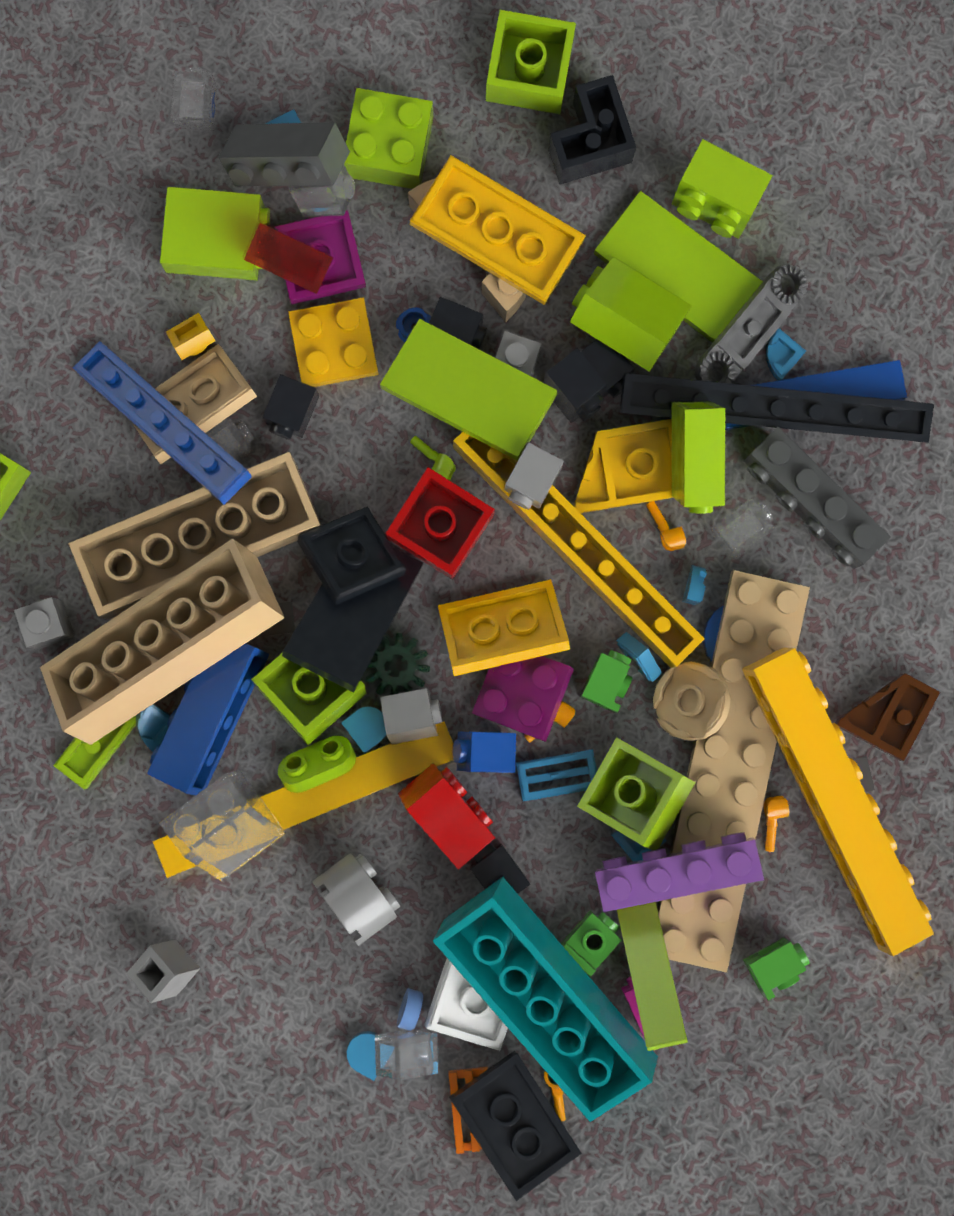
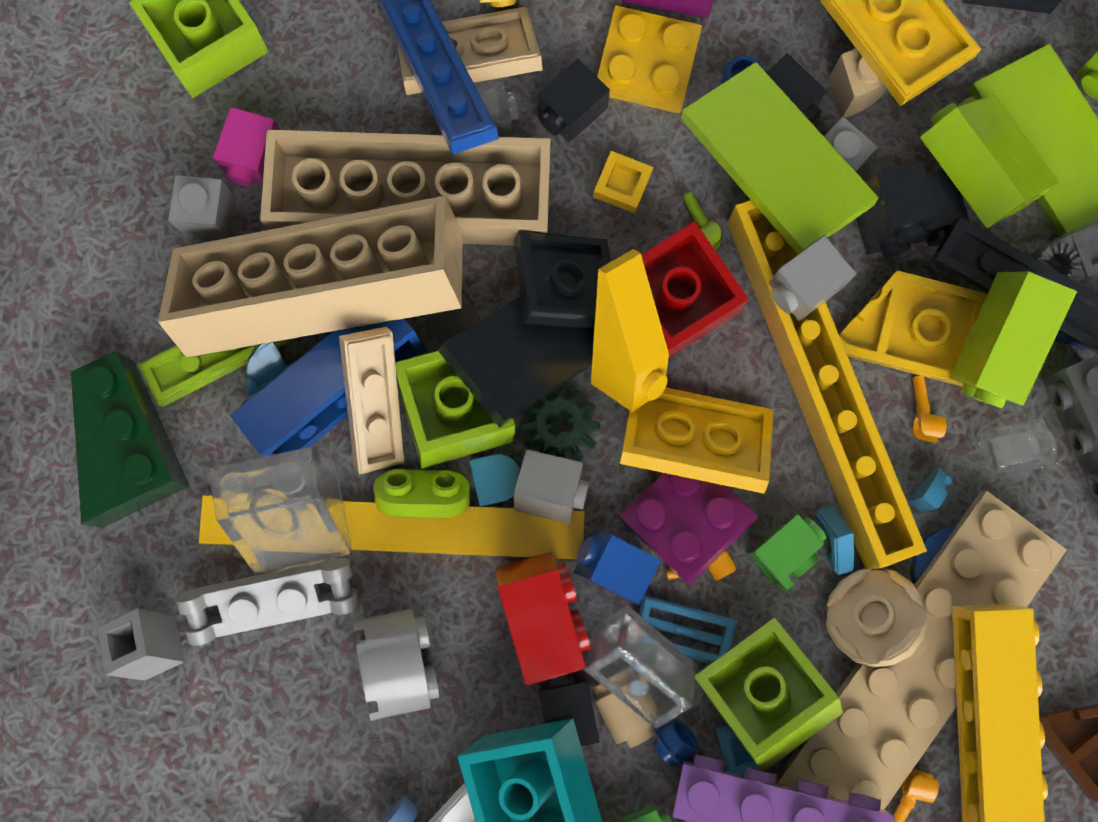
camera: 30 degrees right, 5 degrees down
none -> dark green wedge [71,351,190,528]
none -> light grey plate [175,558,361,646]
none -> dark pink brick [213,107,280,187]
none -> tan tile [339,326,404,475]
none -> clear brick [584,605,697,729]
none -> yellow slope [591,249,669,412]
none -> tan brick [592,669,659,748]
none -> yellow plate [593,151,654,214]
none -> blue plate [653,718,699,766]

